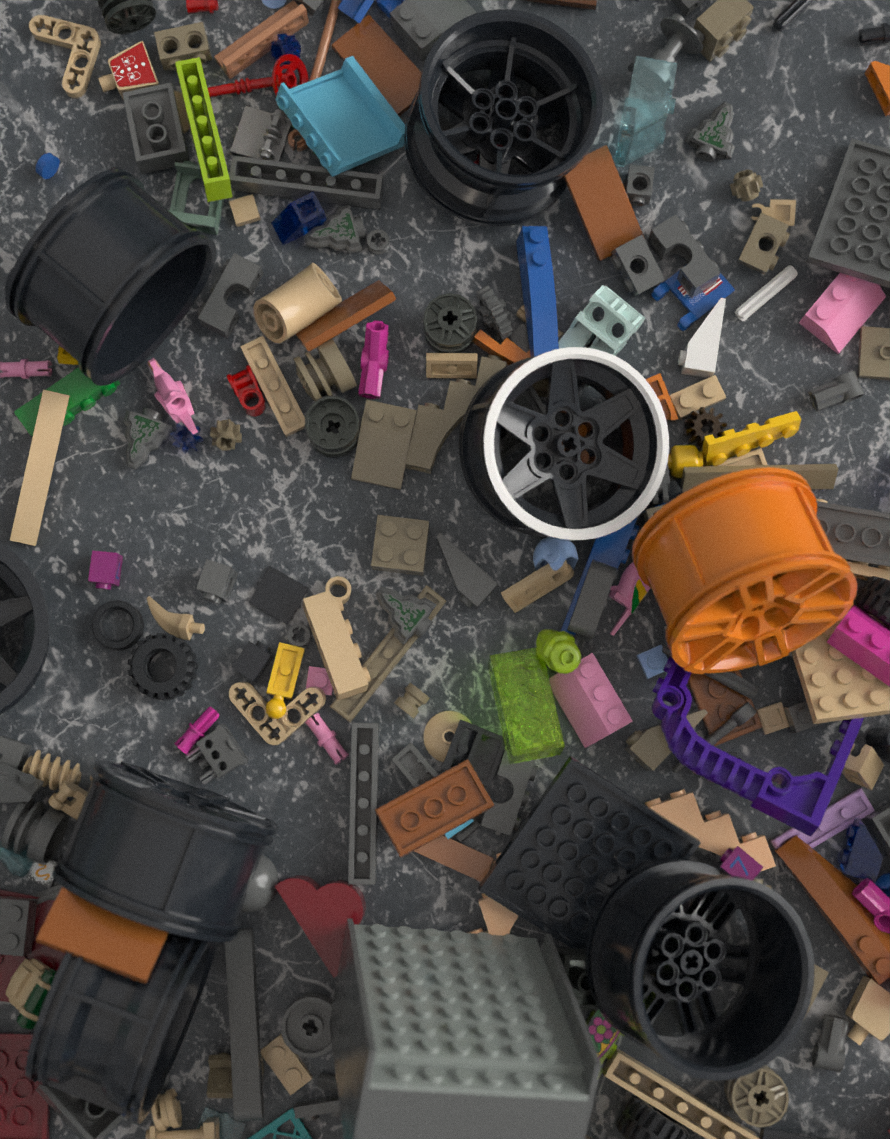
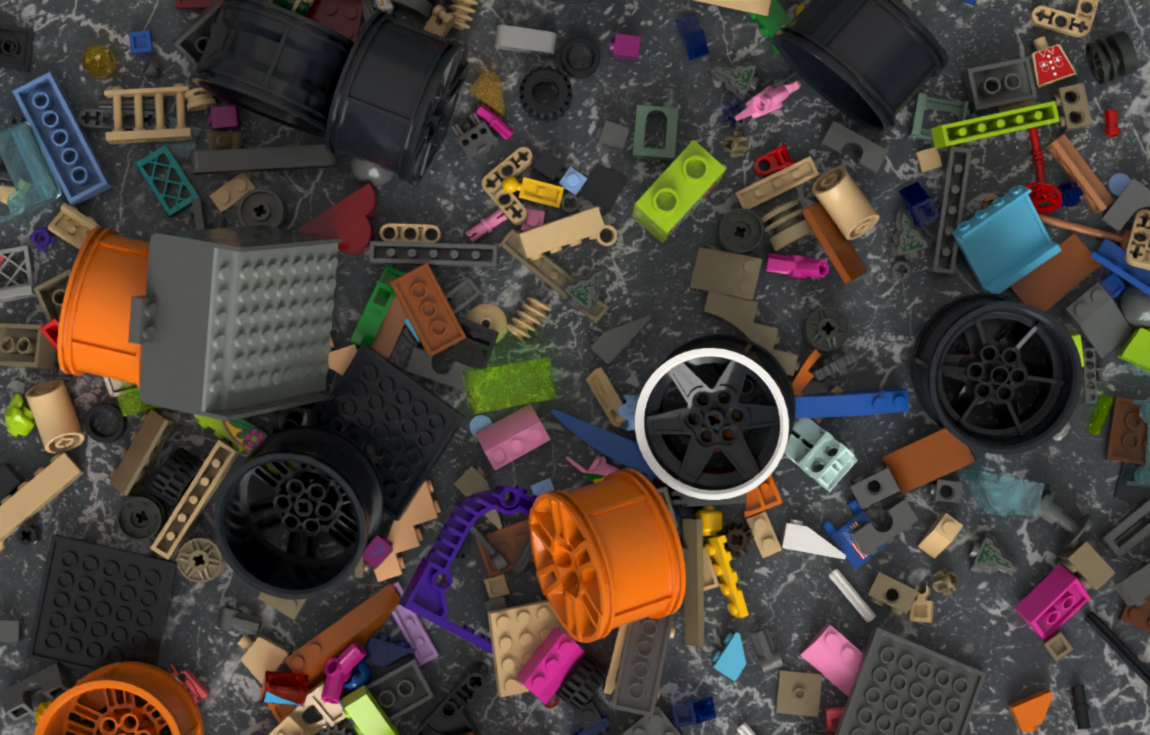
camera: 90 degrees right, 5 degrees up
dark orange tile [36,887,169,984] -> none
tan bar [147,596,205,640] -> none
light grey hinge [230,106,292,162] -> none
dark tan brick [371,515,430,576] -> none
dark tan wheel [394,683,430,719] -> none
tan plate [426,353,477,379] -> none
lime head [536,629,581,674] -> none
dark grey beam [567,559,617,639] -> none
tan hinge [842,744,884,790] -> none
none -> magenta brick [208,105,241,131]
none -> green slope [350,264,405,347]
none -> tan beam [379,223,442,243]
none -> clear yellow slope [469,71,506,118]
none -> light blue sticker [470,415,492,437]
none -> light grey beam [494,25,557,56]
none -> tan piece [506,297,551,344]
none -> light blue plate [558,166,588,196]
none -> sand green panel [632,102,679,161]
none -> lime brick [632,140,726,244]
none -> clear blue slope [675,13,709,61]
none -> medium azure slope [711,630,746,681]
none -> tan slope [917,512,963,559]
none -> dark pink slope [1015,564,1090,641]
none -> dark tan plate [1042,631,1073,662]
none -> clear neon green axle [1088,395,1113,435]

